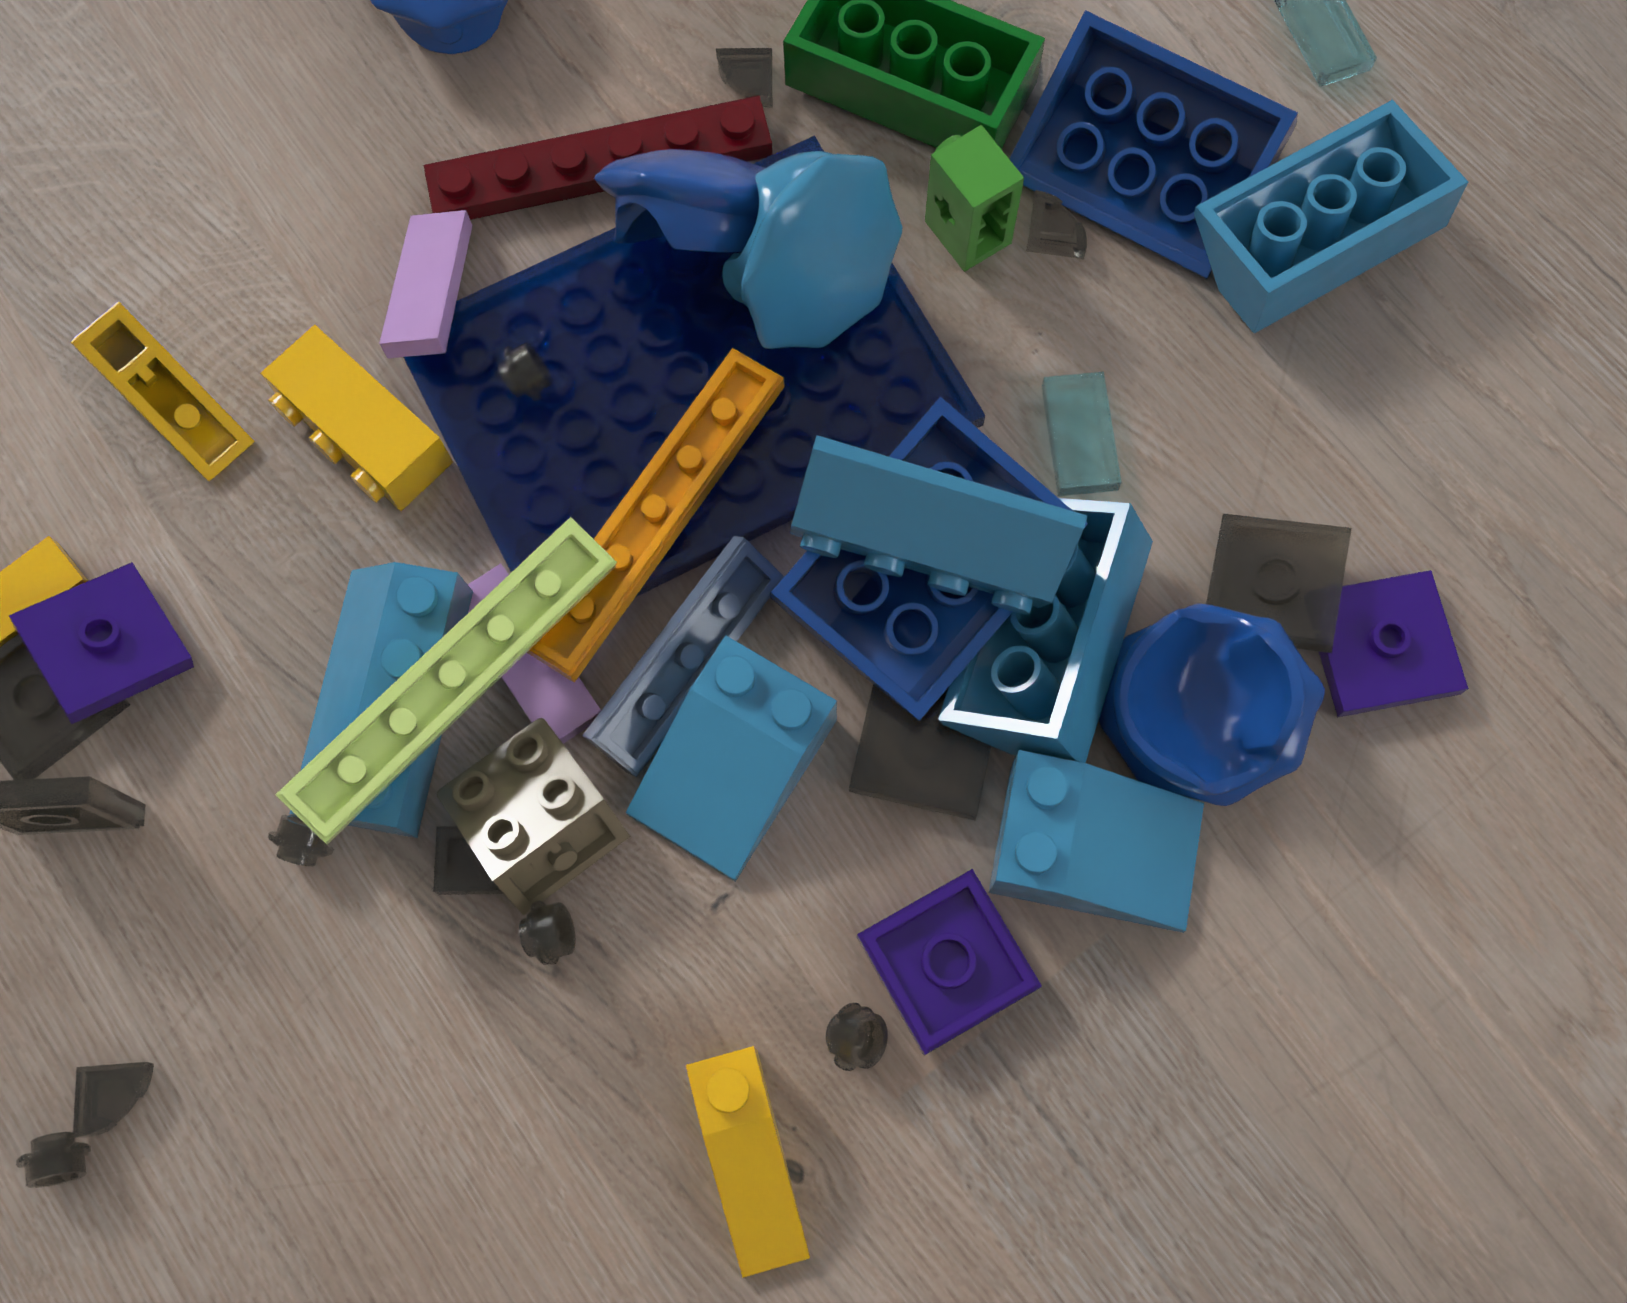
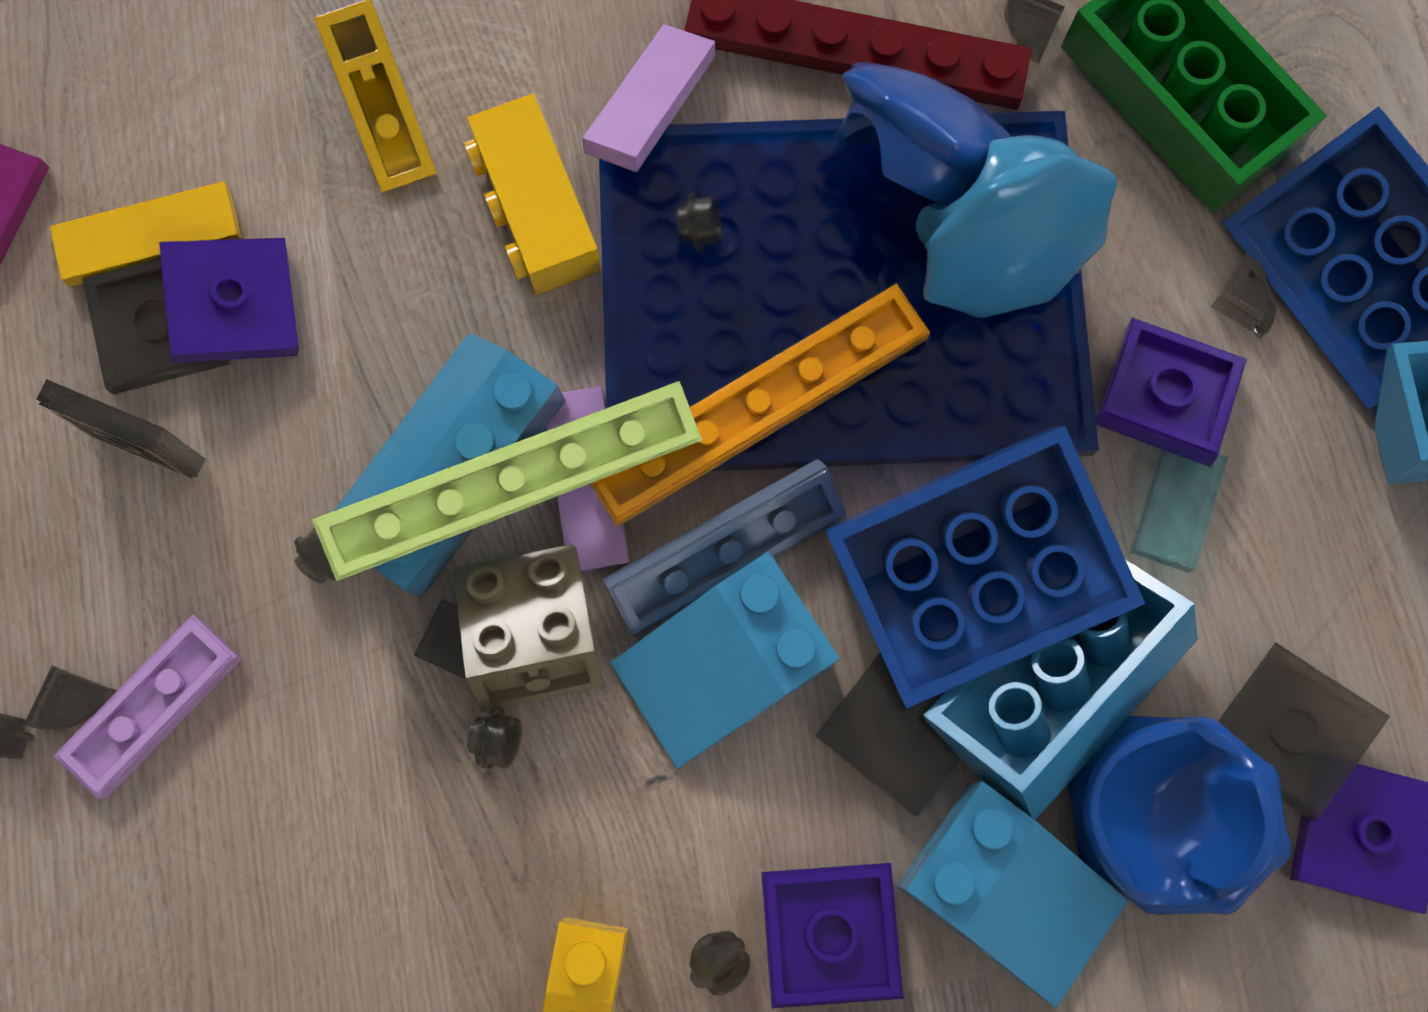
camera: 20 degrees right, 5 degrees up
dark azure slope [790,435,1088,614] -> none
bright green brick [925,125,1024,272] -> none
none -> lavender tile [54,614,243,799]
none -> dark purple plate [1093,317,1247,467]

